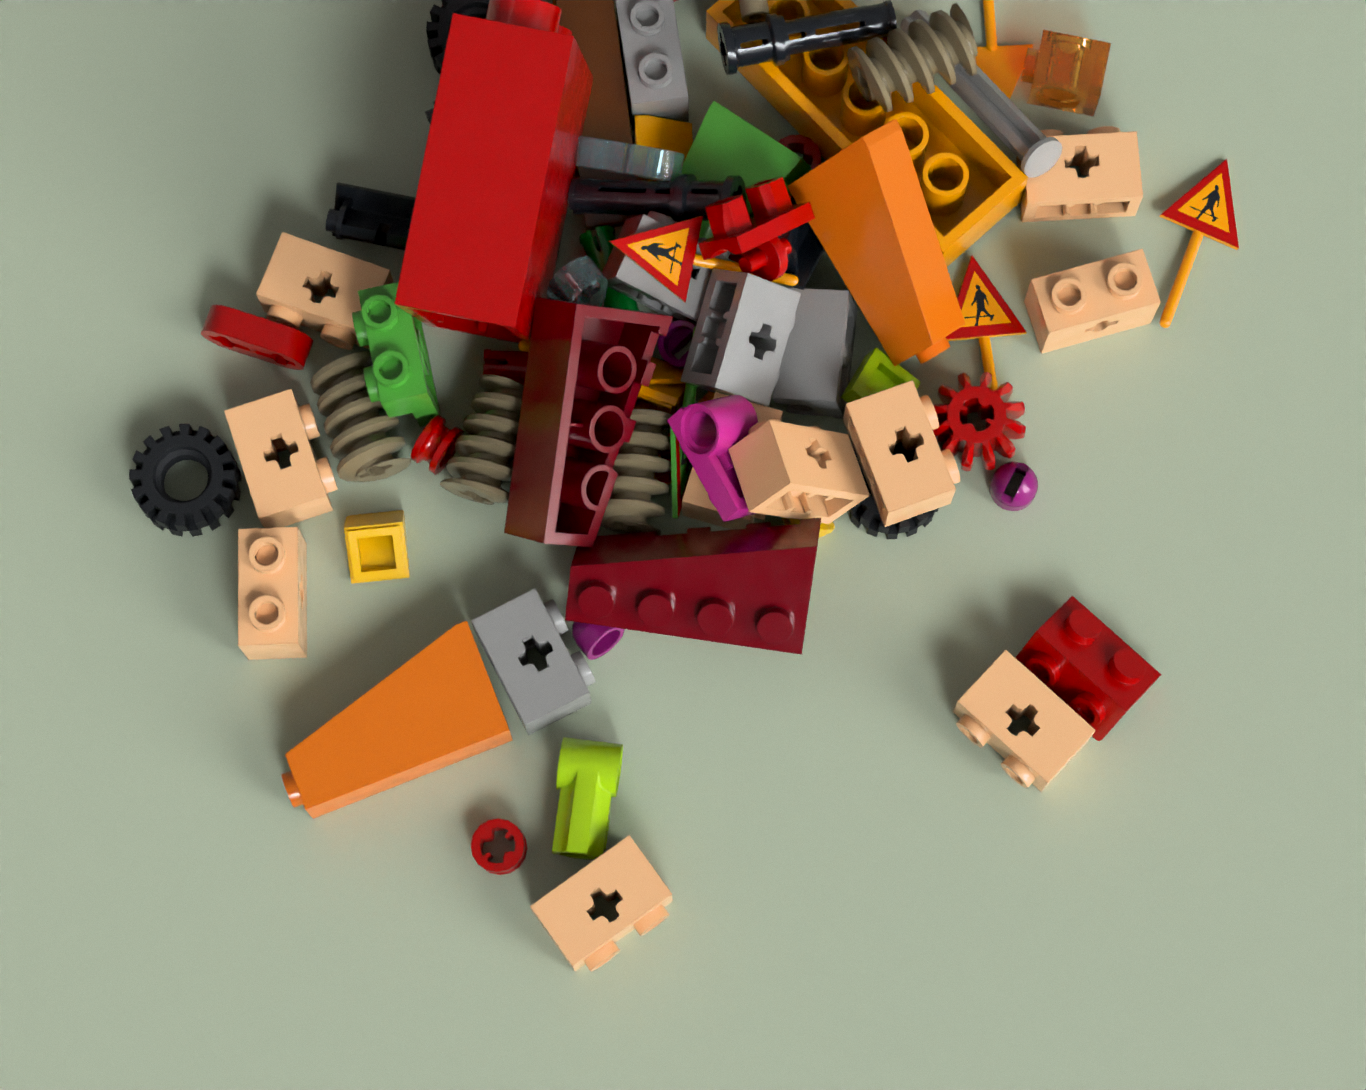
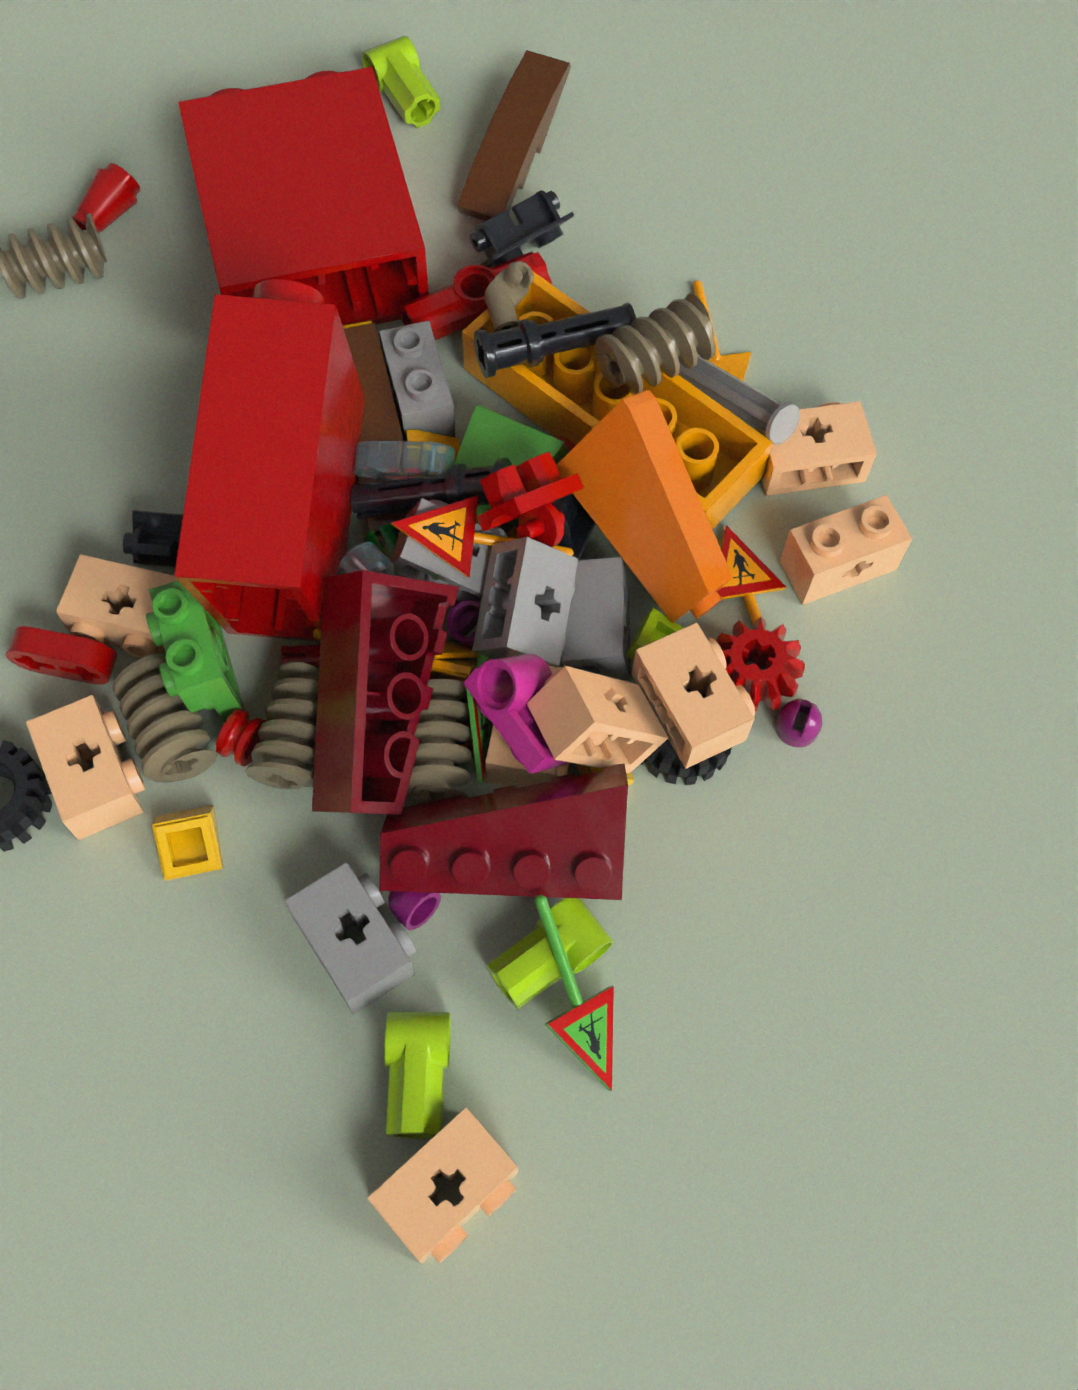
camera: 10 degrees left, 10 degrees down
light nougat brick [238,527,307,660] -> none
orange slope [281,621,513,819] -> none
red bush [471,818,528,875] -> none
light nougat brick [953,650,1096,792] -> none
red bracket [1015,596,1162,741] -> none
clear orange brick [1020,30,1111,117] -> none
piece [1159,159,1239,328] -> none
none -> lime piece [487,898,614,1011]
none -> piece [535,895,614,1091]

